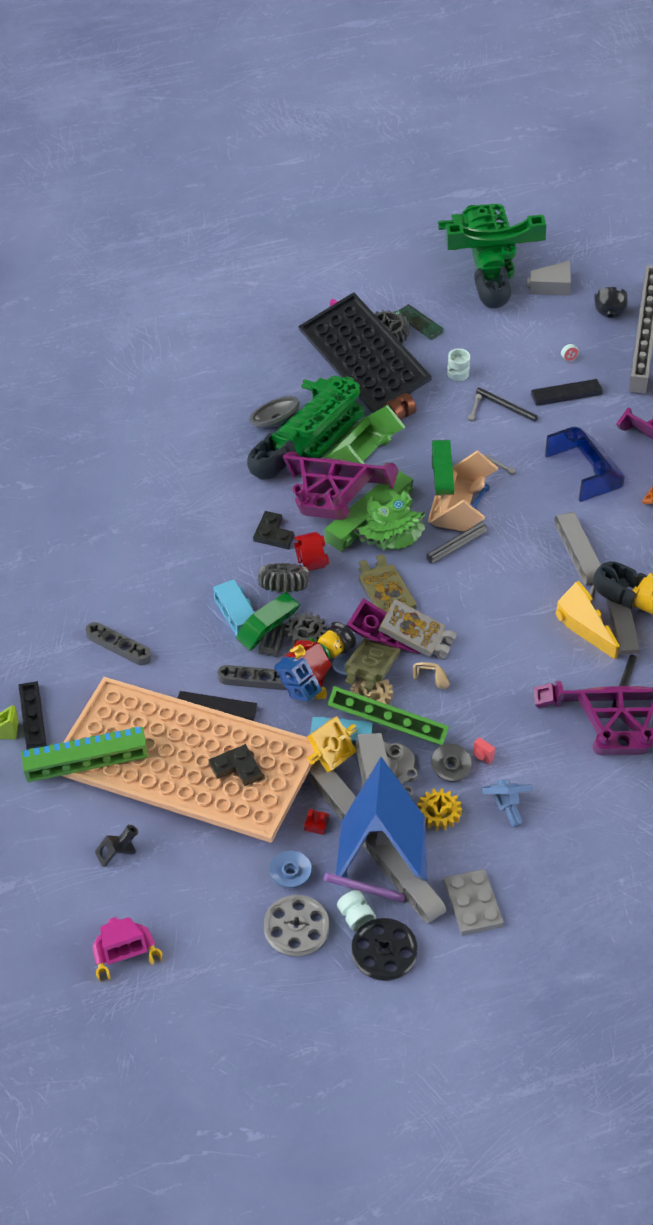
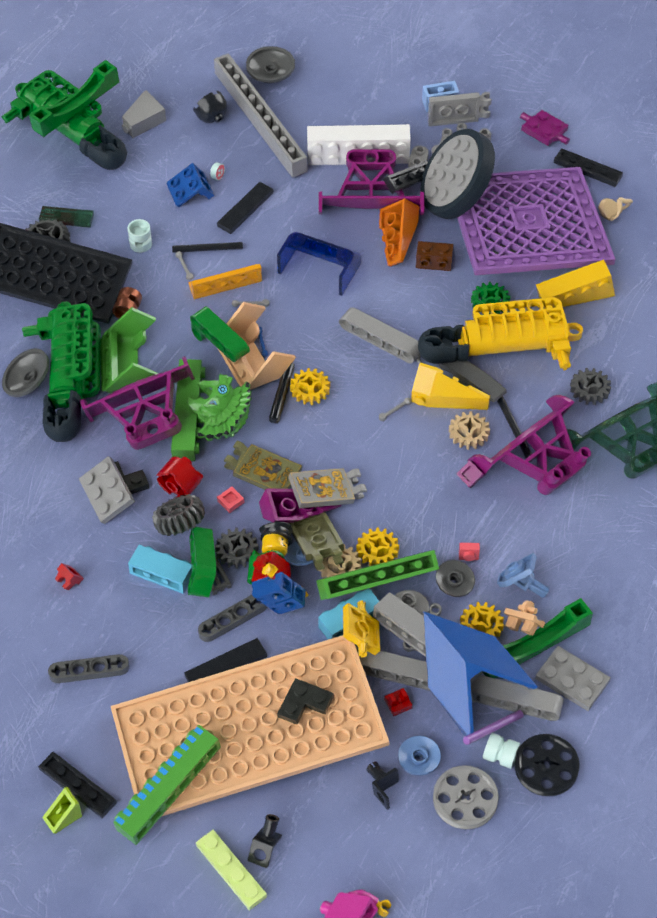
camera: 40 degrees left, 5 degrees up
tan piece [413,662,450,690] -> none
none -> red tile [55,563,84,590]
none -> light grey plate [79,456,135,524]
none -> blue bracket [167,163,214,207]
none -> light orange fence [188,264,262,299]
none -> yellowish green plate [196,830,267,911]
none -> coral plate [217,487,245,513]
none -> yellow gear [290,368,330,405]
none -> yellow gear [356,527,399,566]
none -> black bracket [366,761,399,810]
none -> light grey hinge [379,397,412,421]
none -> tan gear [449,411,490,450]
none -> green arch [483,598,593,679]
none -> light nougat hips [504,600,545,636]

